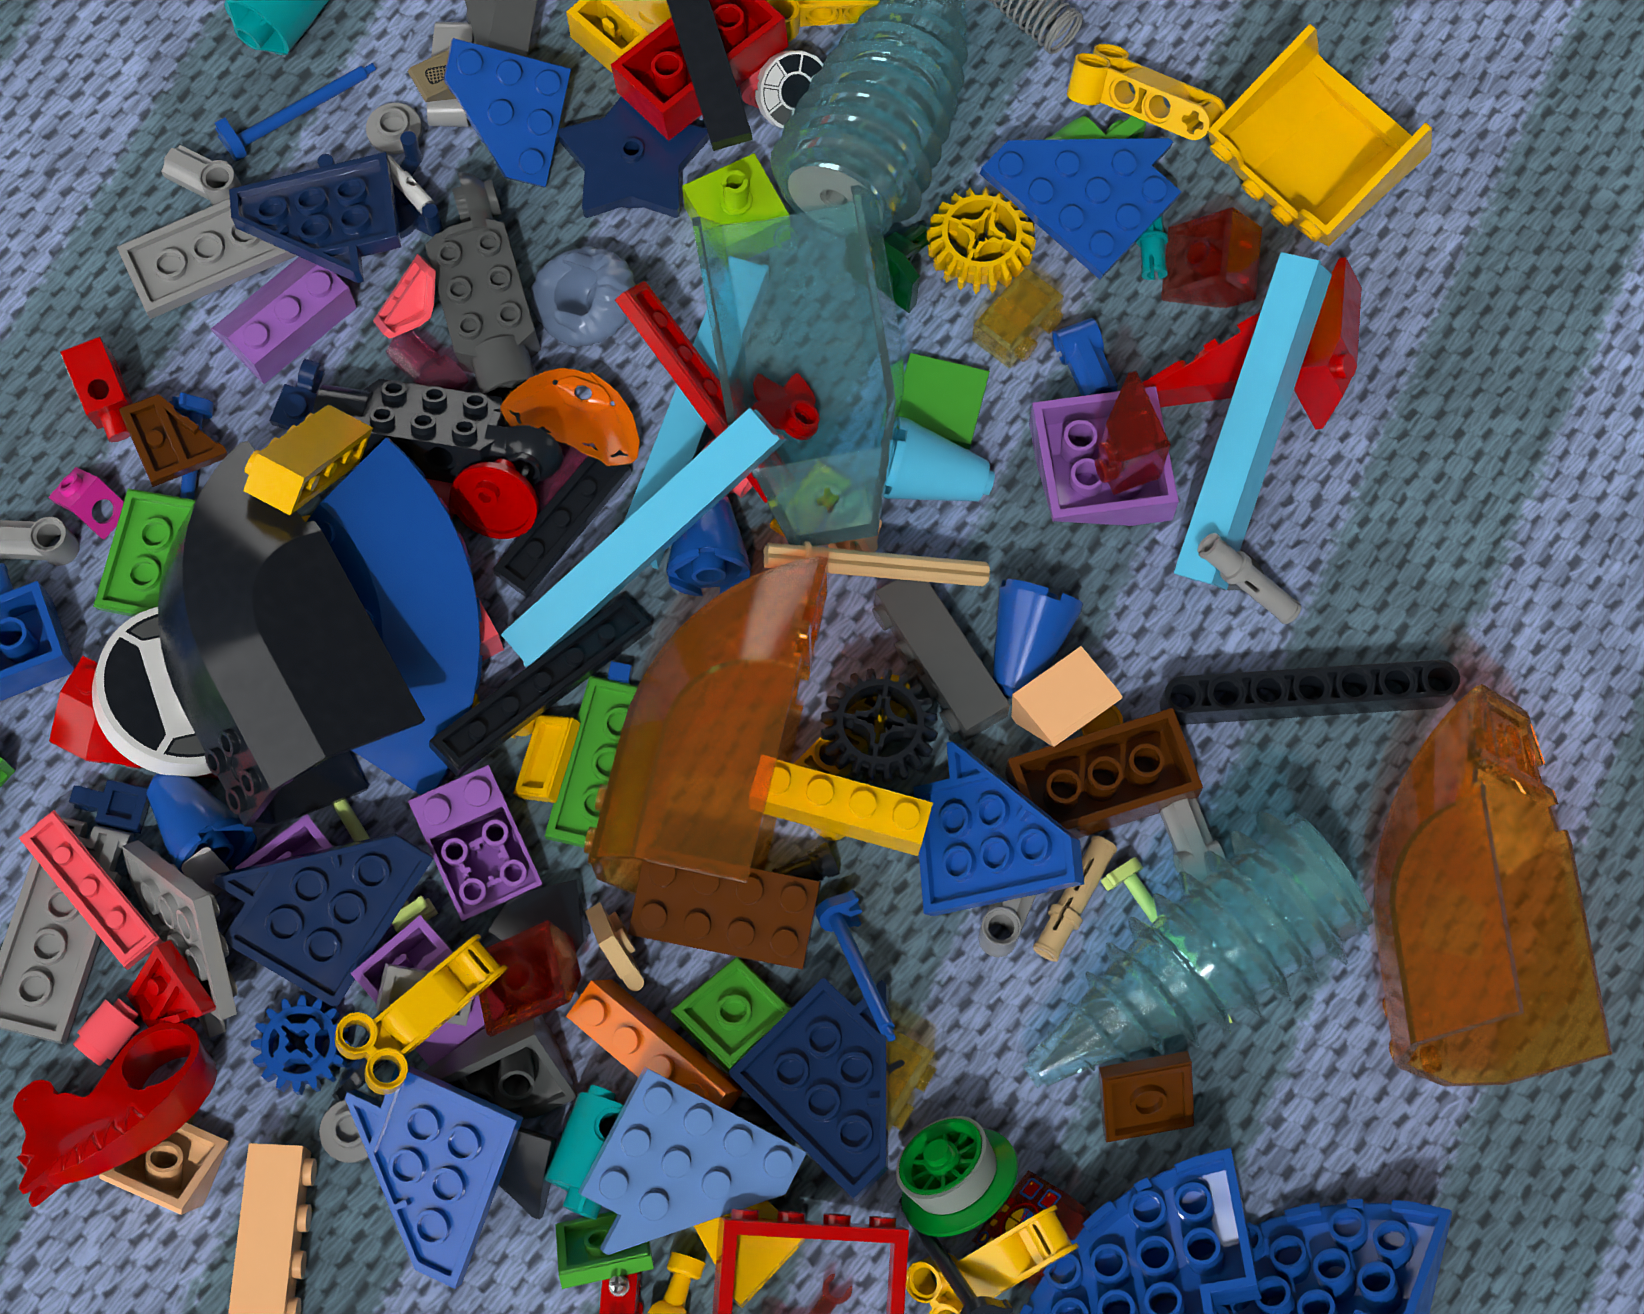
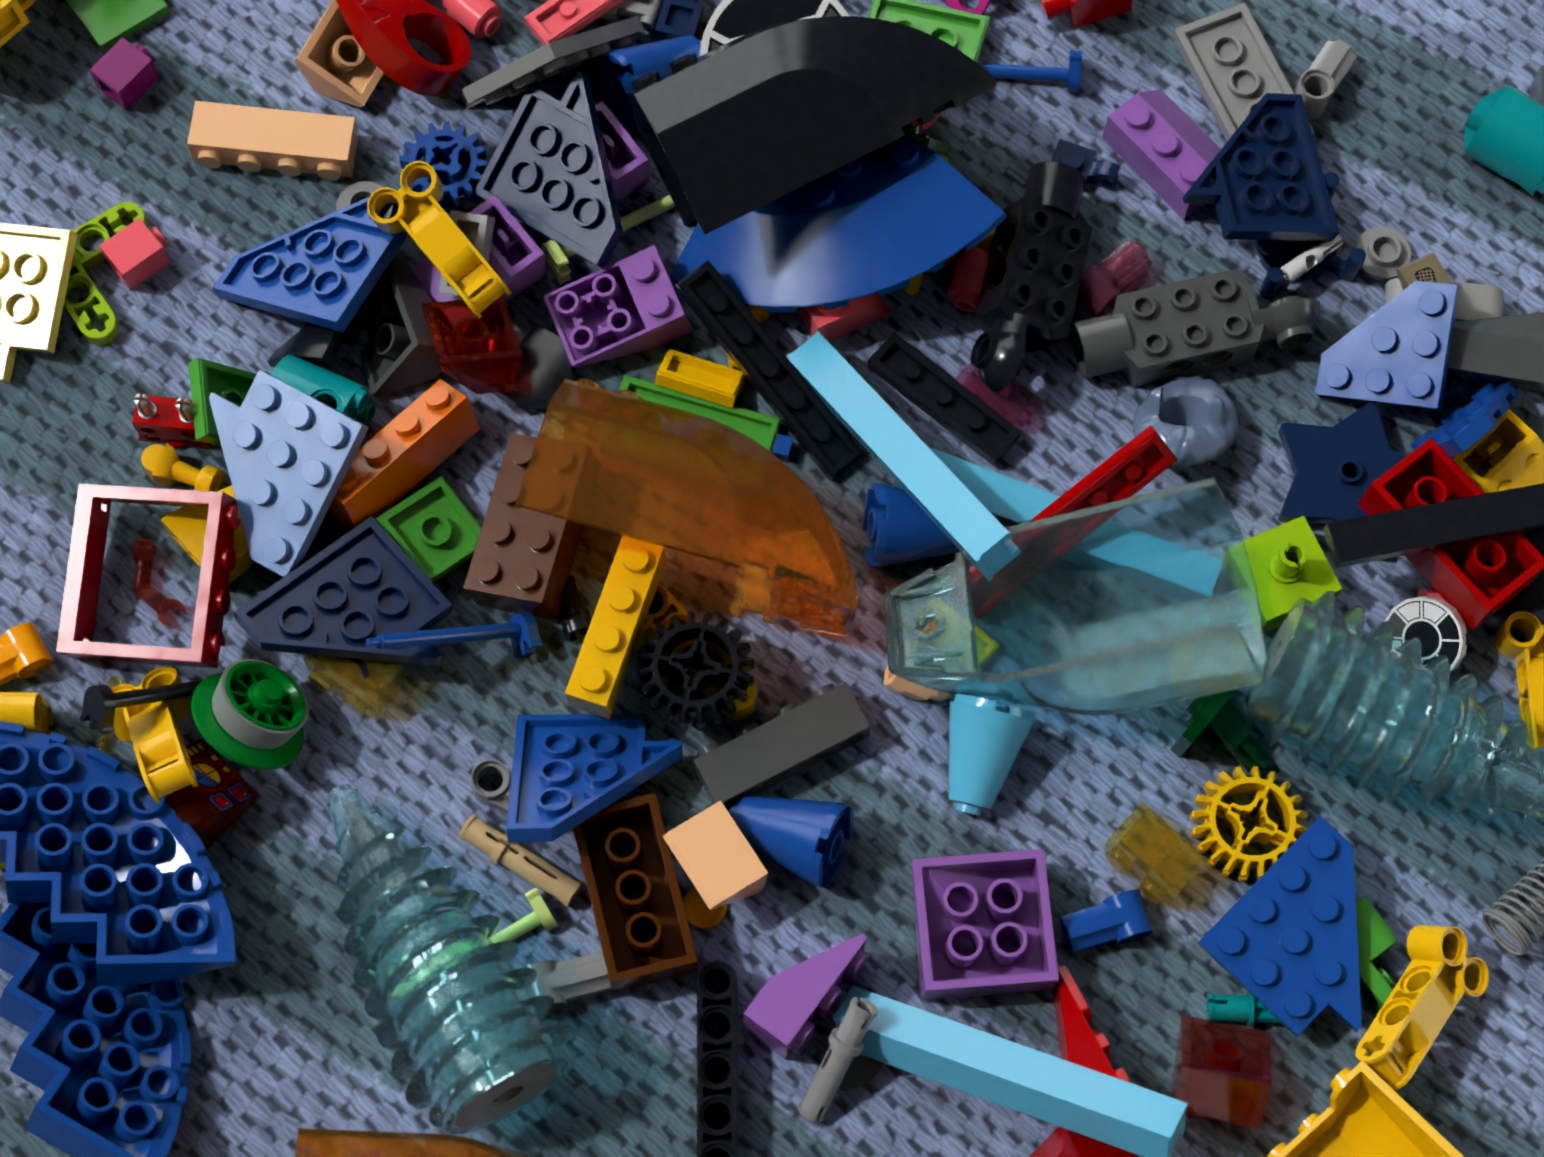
camera: 90 degrees right, 0 degrees up
reddish brown wing [119,394,228,487] -> none
red wing [126,940,216,1028] -> none
white sticker [182,847,230,896] -> none
blue piece [214,63,376,162] -> none
yellow brick [243,404,373,515] -> none
coral slope [373,254,436,339] -> none
red piece [450,459,539,539] -> none
orange piece [500,368,640,466] -> none
tan hinge [585,902,644,991] -> none
red plate [751,373,820,440] -> none
tan axle [763,541,990,586] -> none
bright green tile [890,353,990,450] -> none
clear red slope [1095,371,1171,495] -> none
reddish brown tile [1098,1051,1194,1143] -> none
none -> medium lavender slope [743,934,868,1060]
none -> blue plate [1406,381,1519,457]

